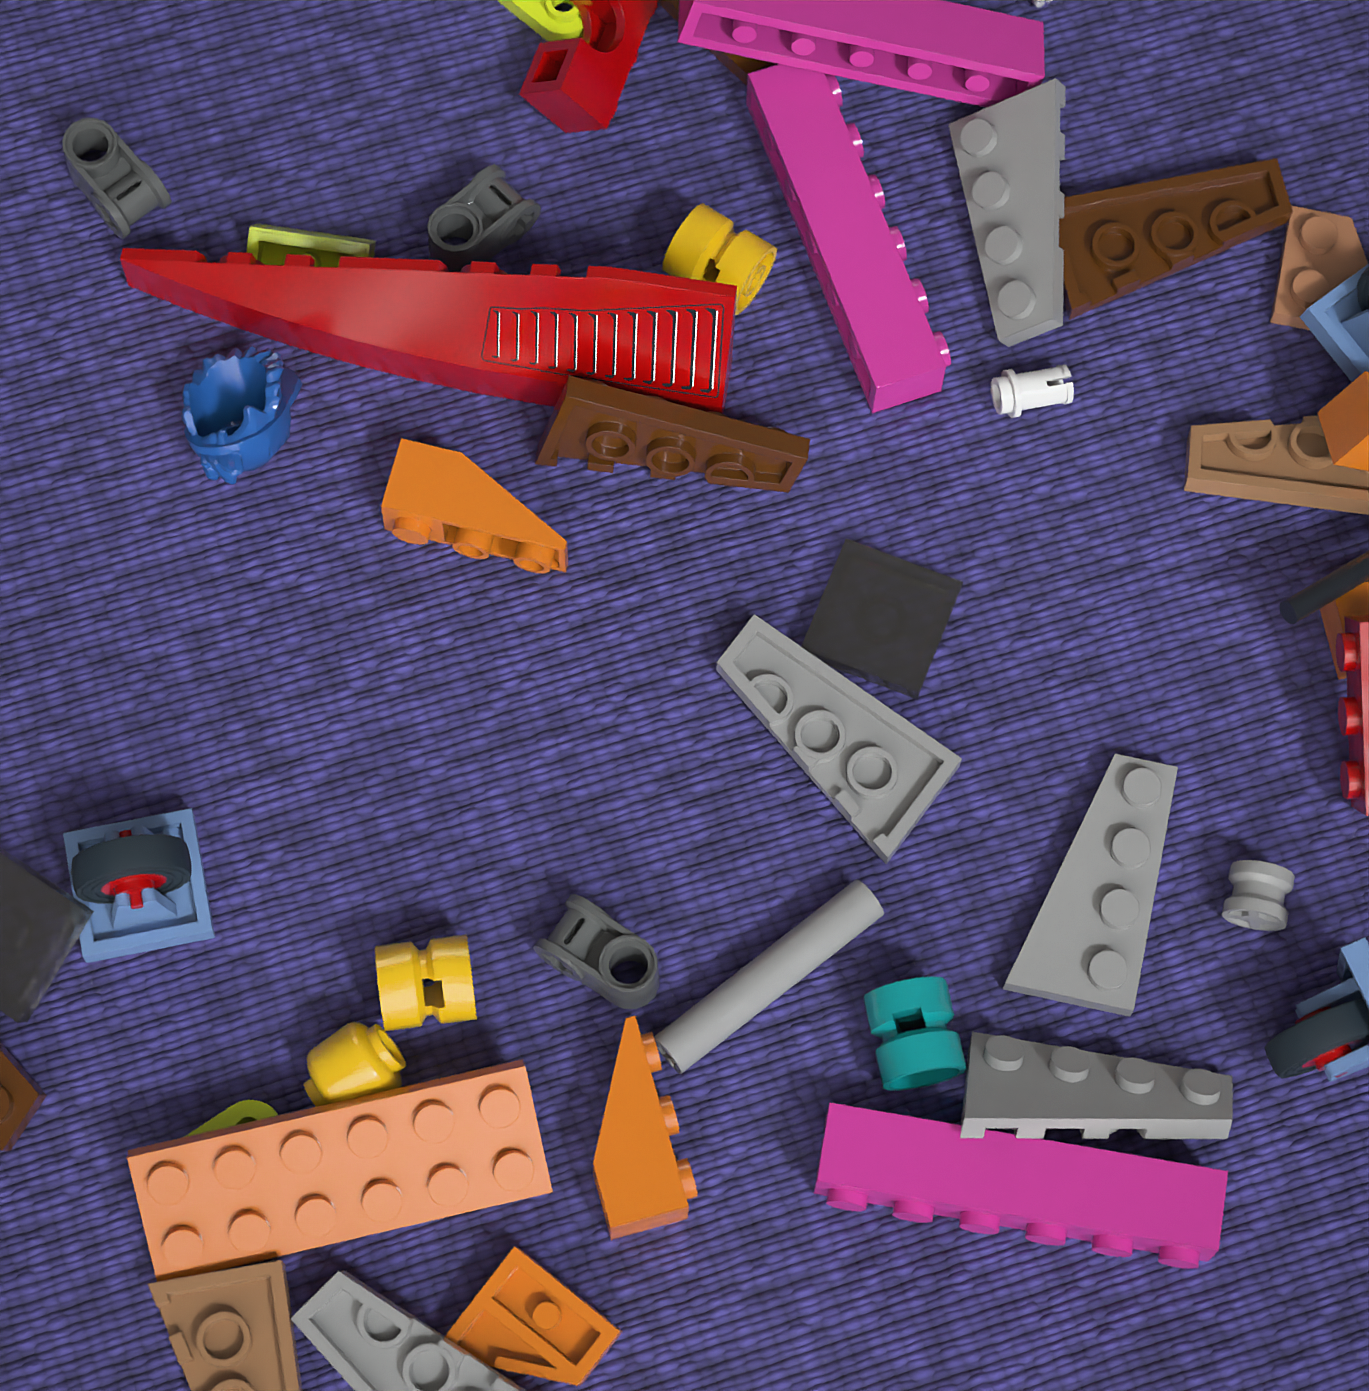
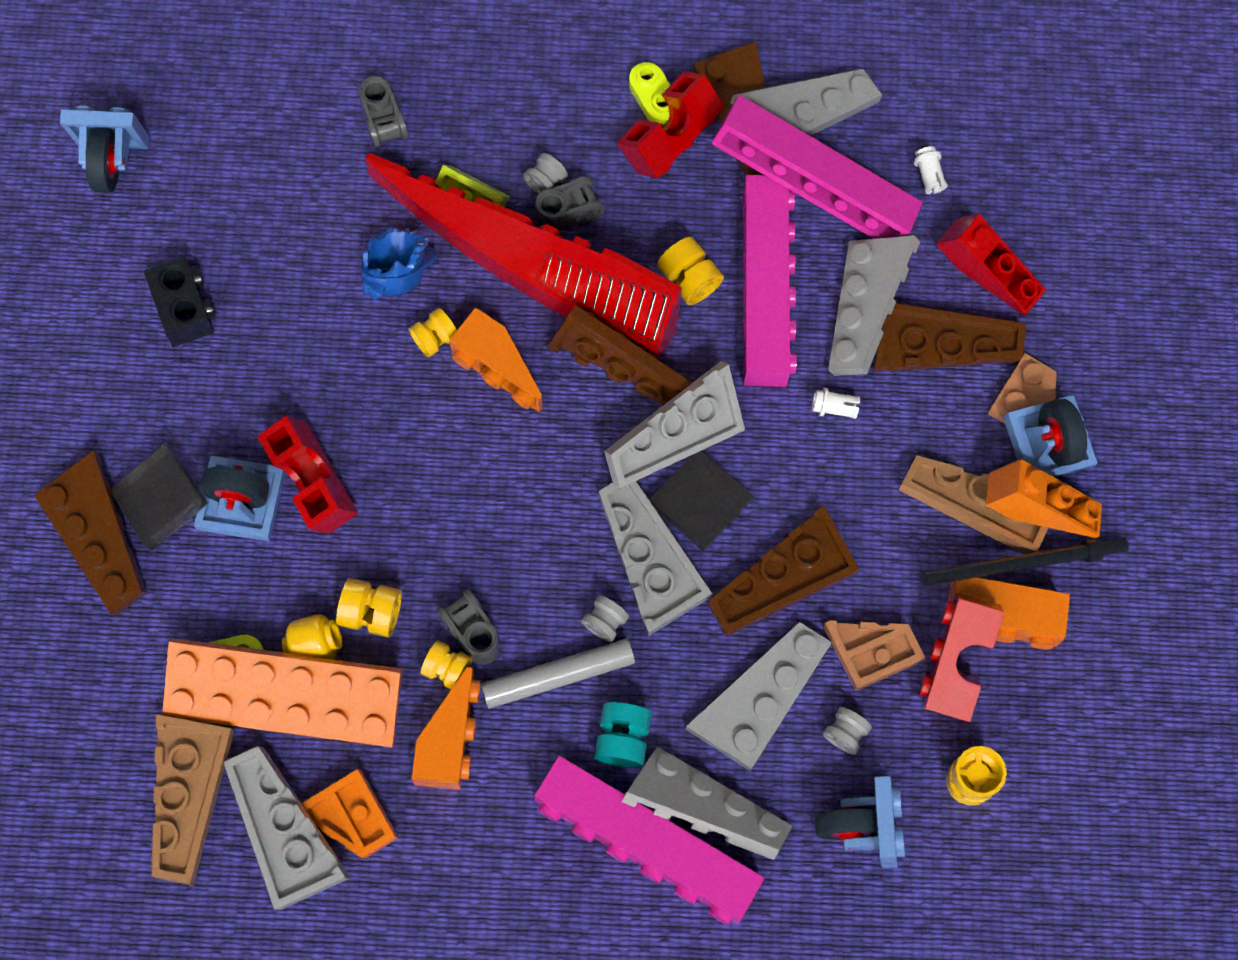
camera: 20 degrees right, 0 degrees up
none -> red arch [257,415,358,534]
none -> yellow wheel [408,308,457,358]
none -> yellow wheel [420,640,473,689]
none -> light grey wheel [523,153,568,195]
none -> light grey wheel [581,596,629,643]
none -> light grey wing [604,361,745,488]
none -> reddish brown wing [708,505,860,637]
none -> nougat wing [823,620,925,692]
none -> red slope [936,214,1046,315]

